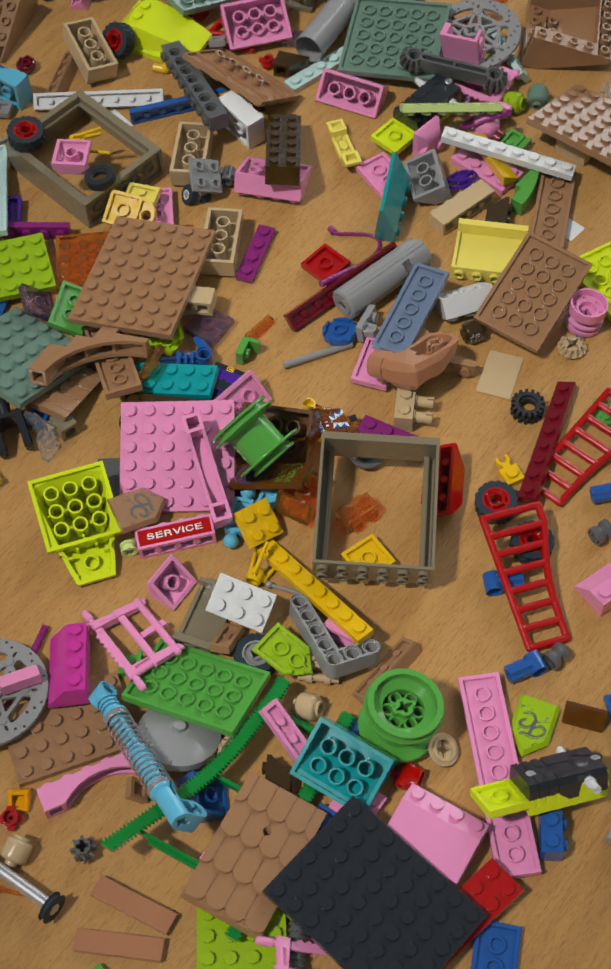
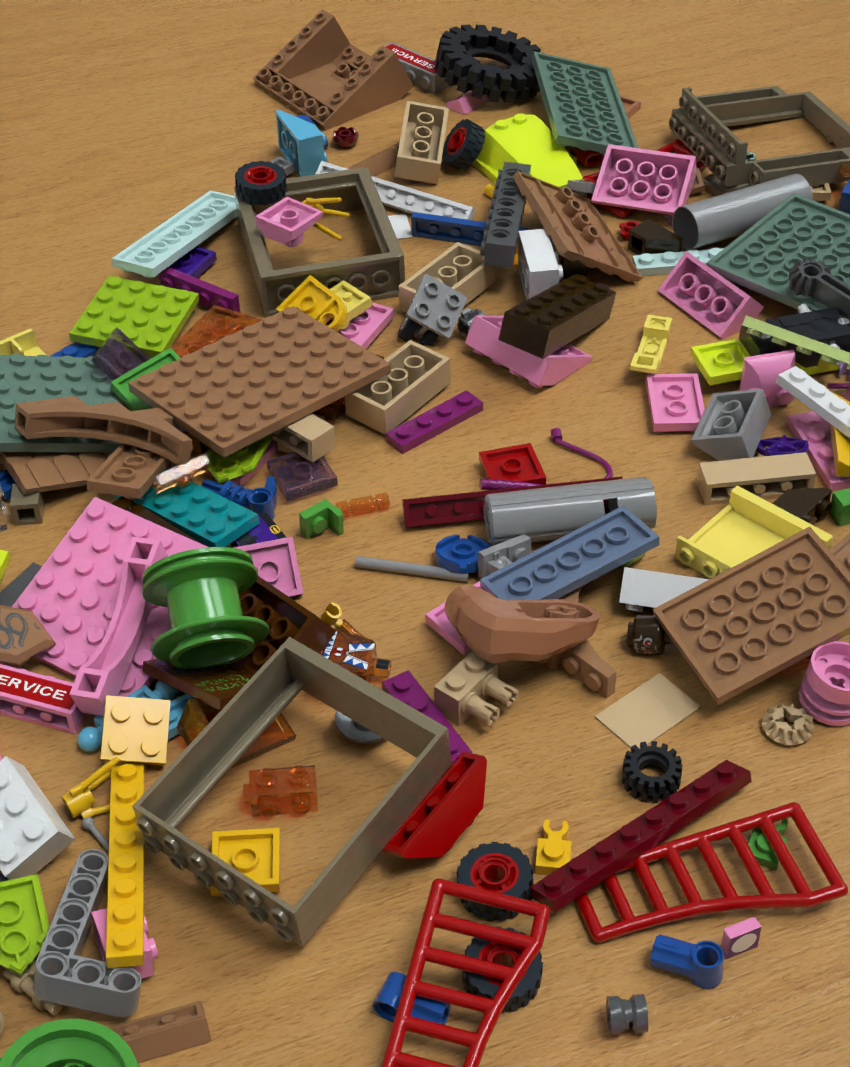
camera: 30 degrees right, 15 degrees down
black tyre [85,164,116,191] -> none
teal slope [374,152,411,242] -> none

